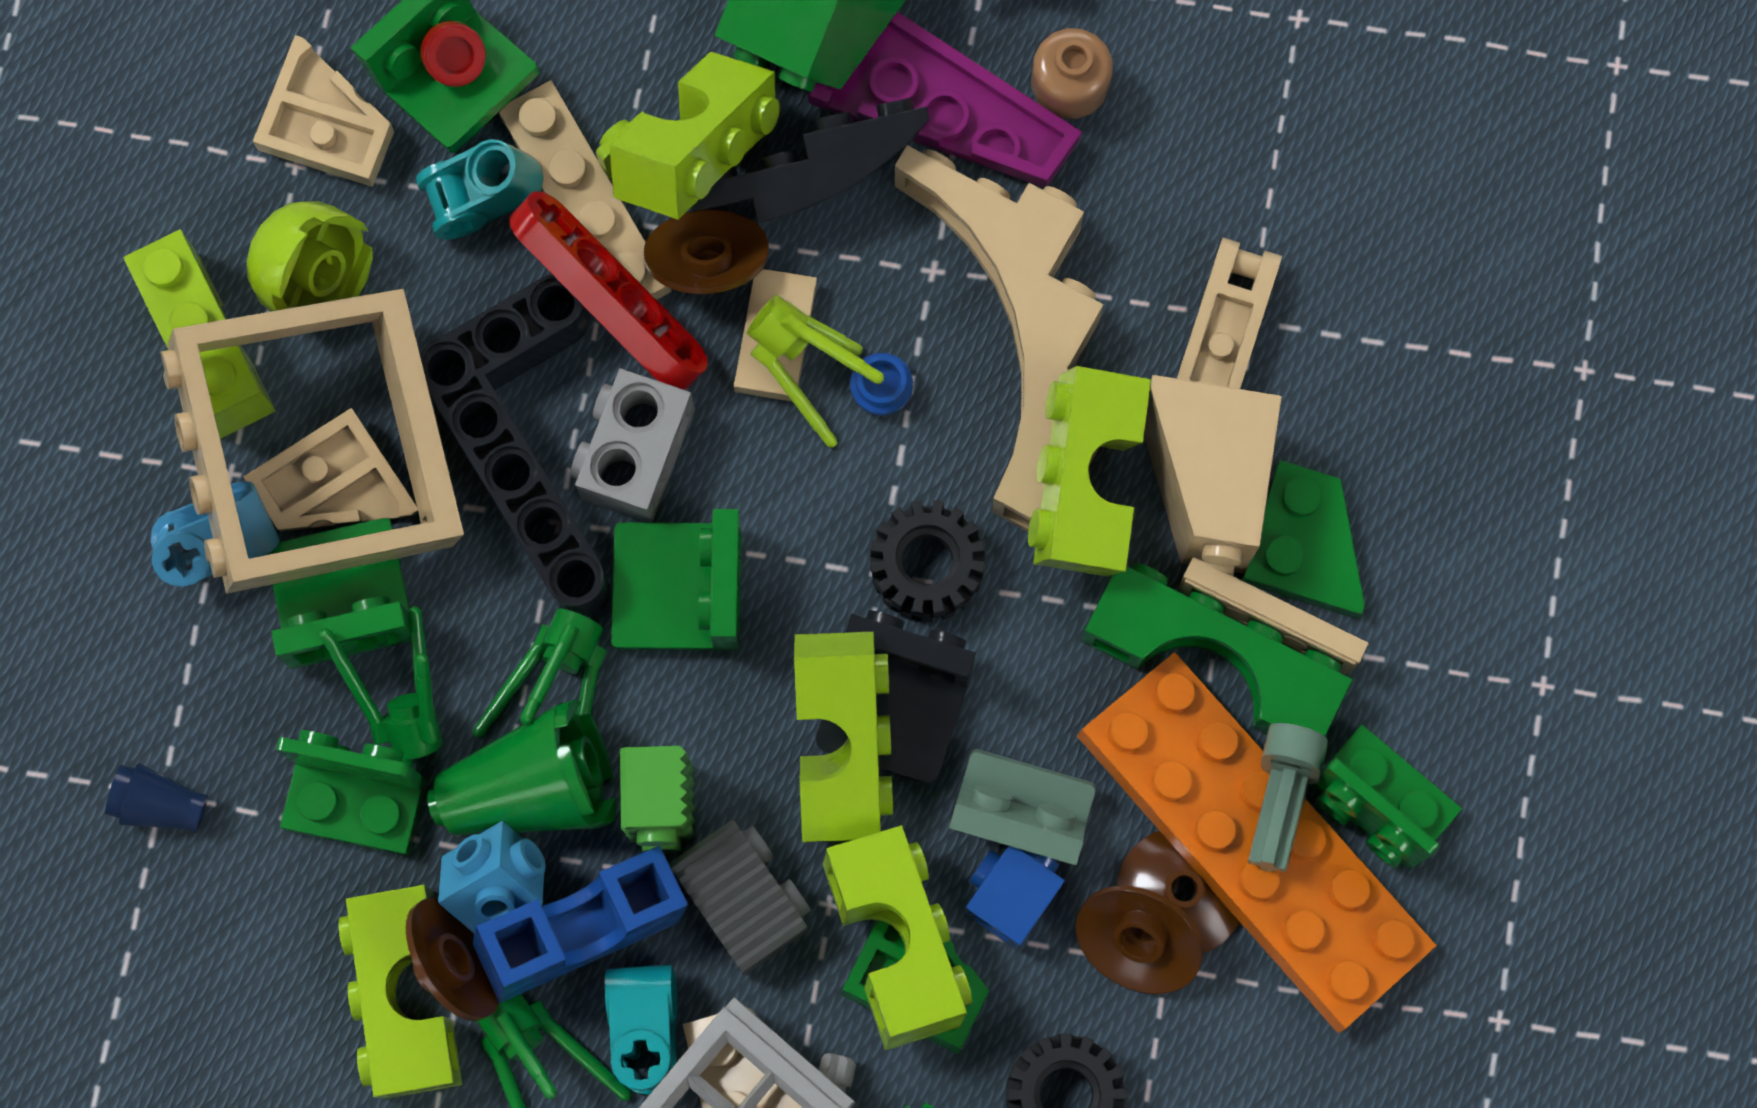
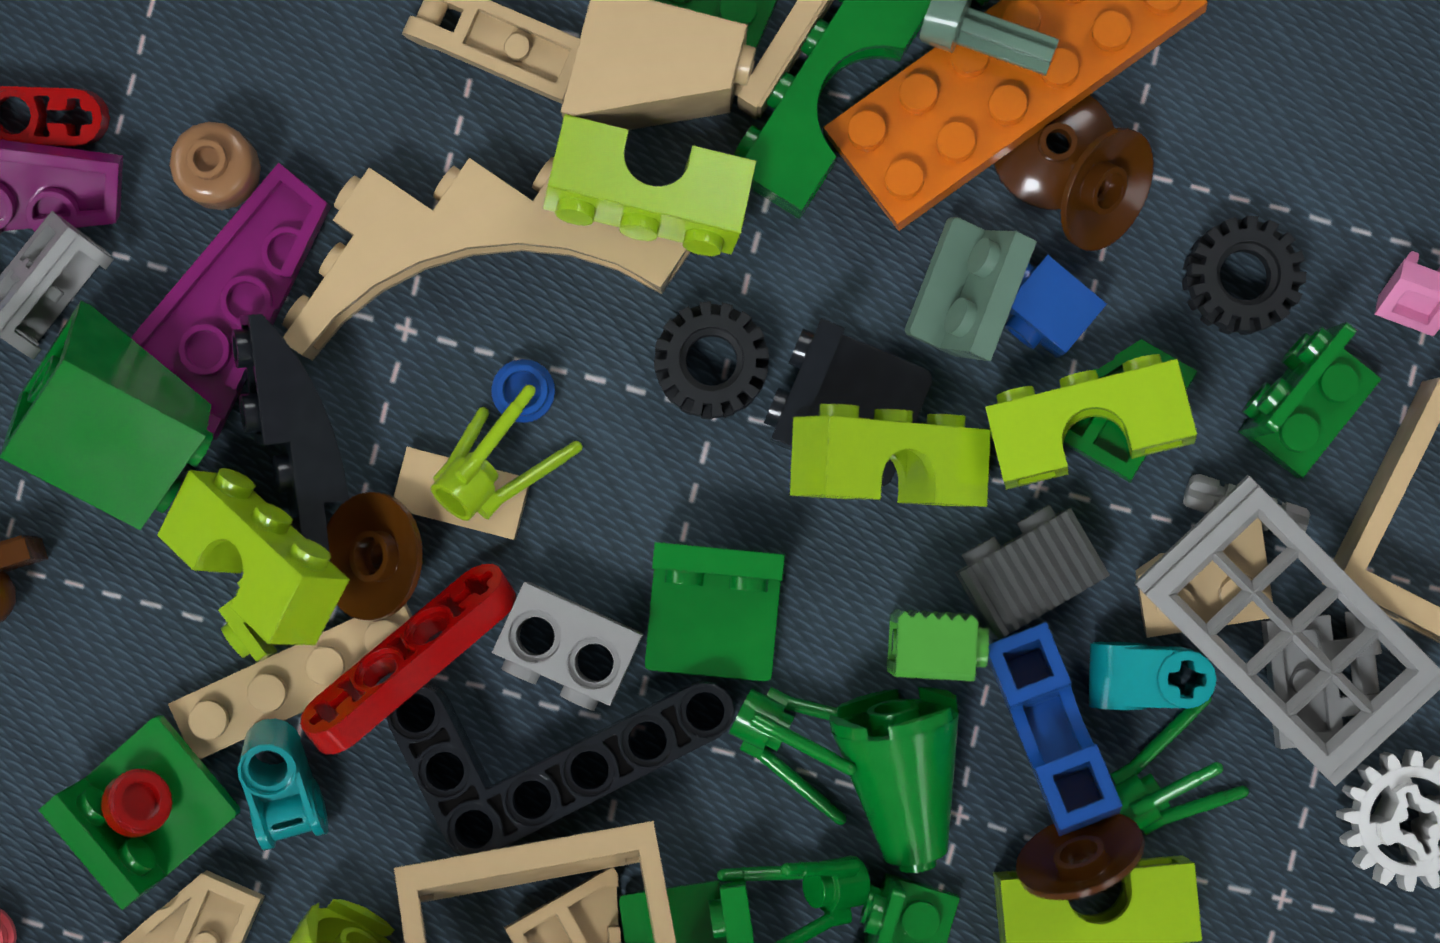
camera: 85 degrees left, 10 degrees up
dark azure brick [438,821,546,934] -> none

